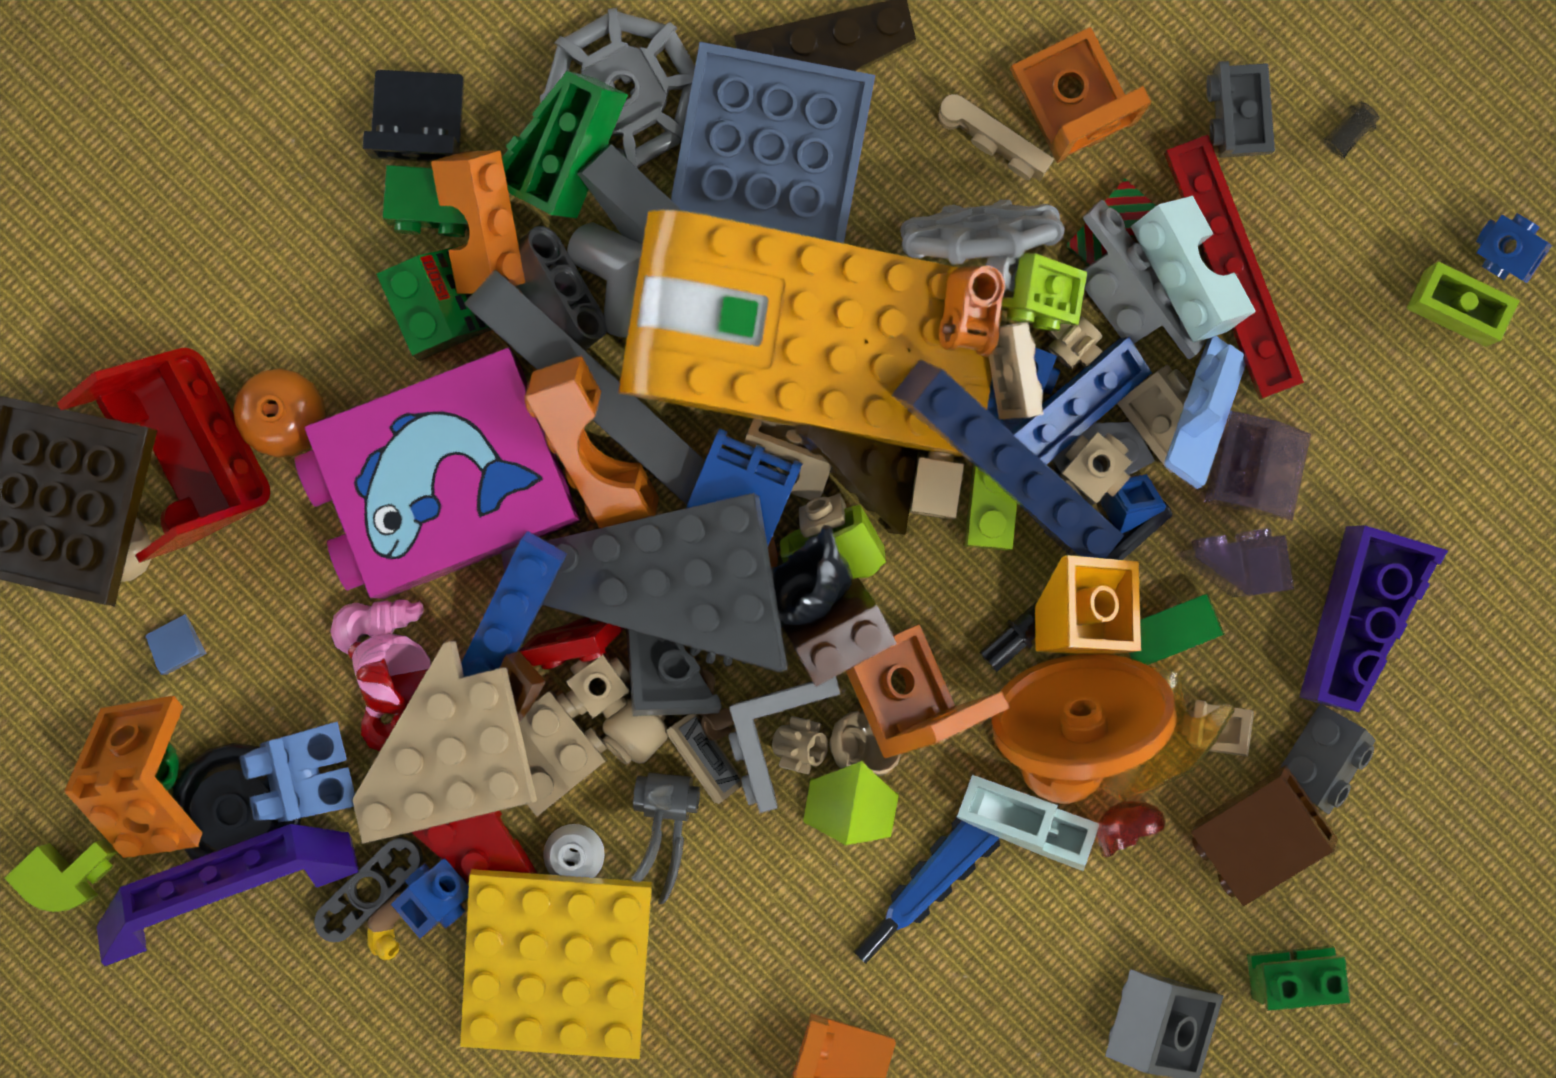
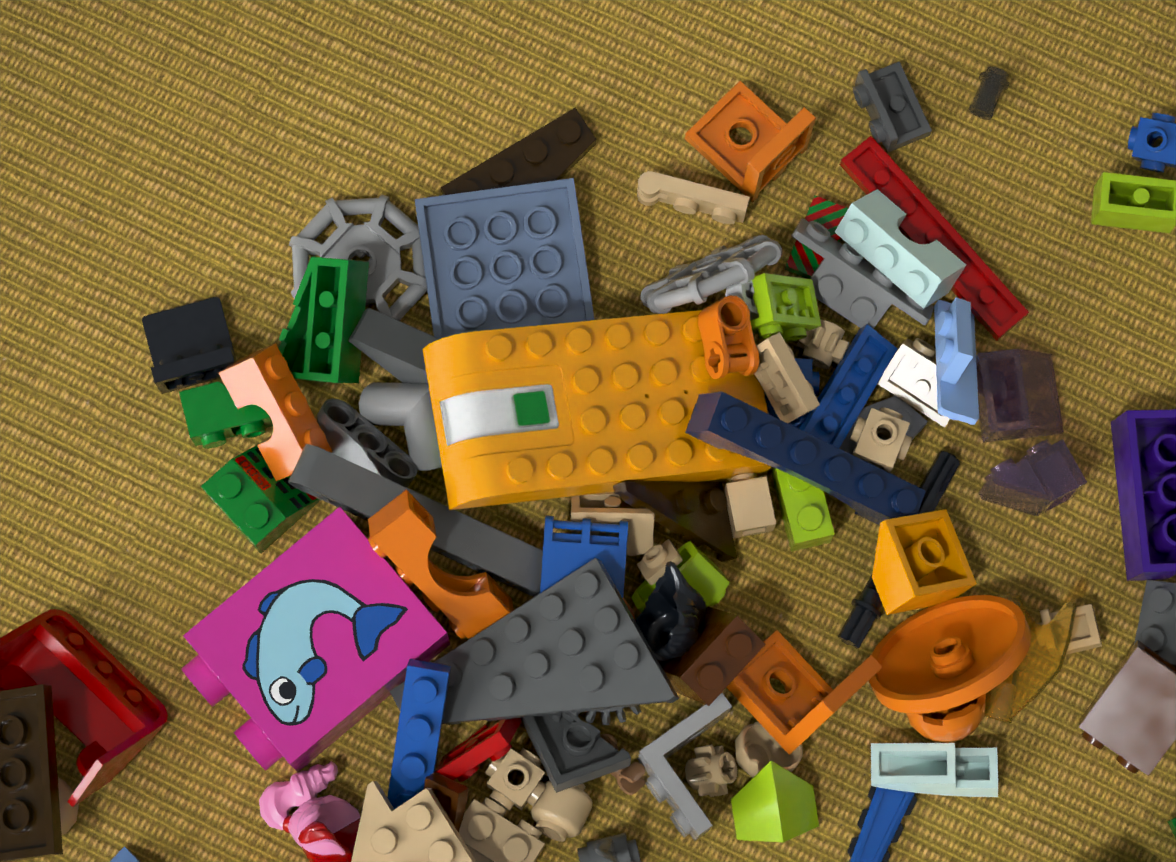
camera: 20 degrees left, 10 degrees down
orange cylinder [233,368,326,458] -> none
slope [666,714,742,804] -> none
clear red hair [1097,800,1166,857] -> none
blue slope [1101,474,1166,533] -> none
green slope [1129,593,1225,665] -> none

